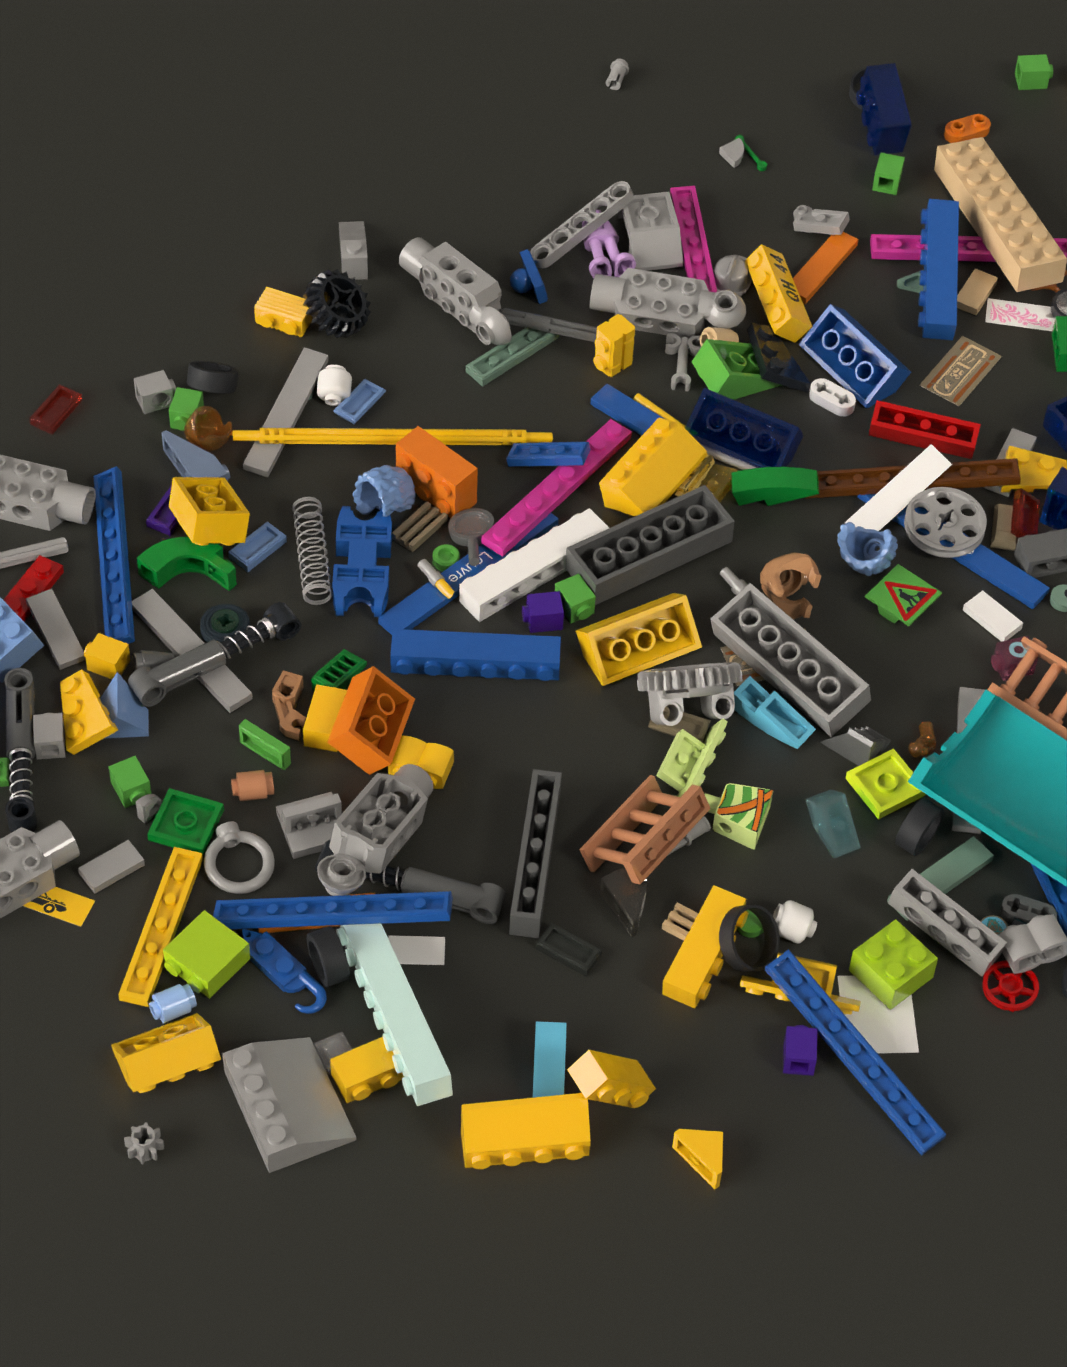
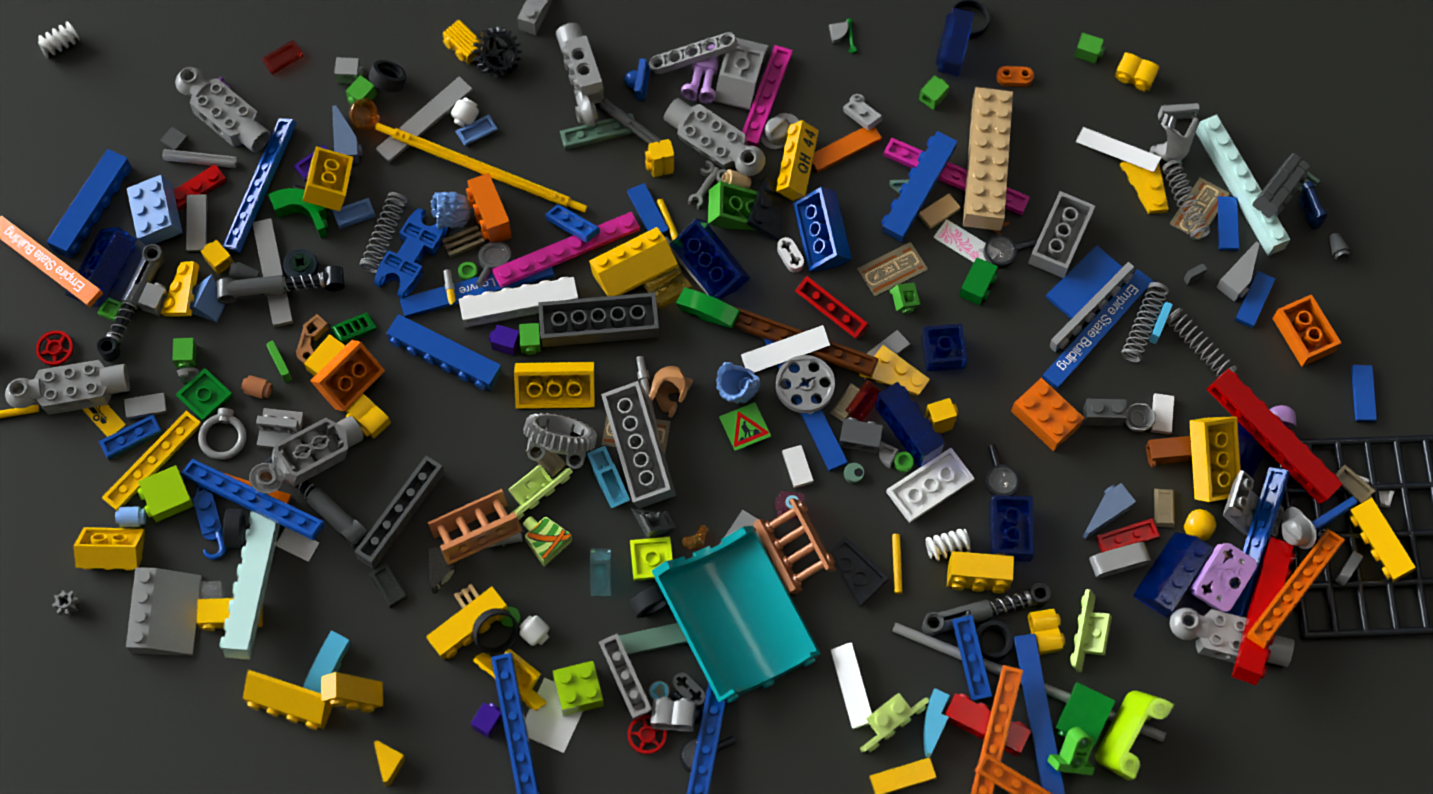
camera: 25 degrees right, 15 degrees up
none -> blue tile [98,415,163,460]
none -> bright green brick [890,283,920,314]

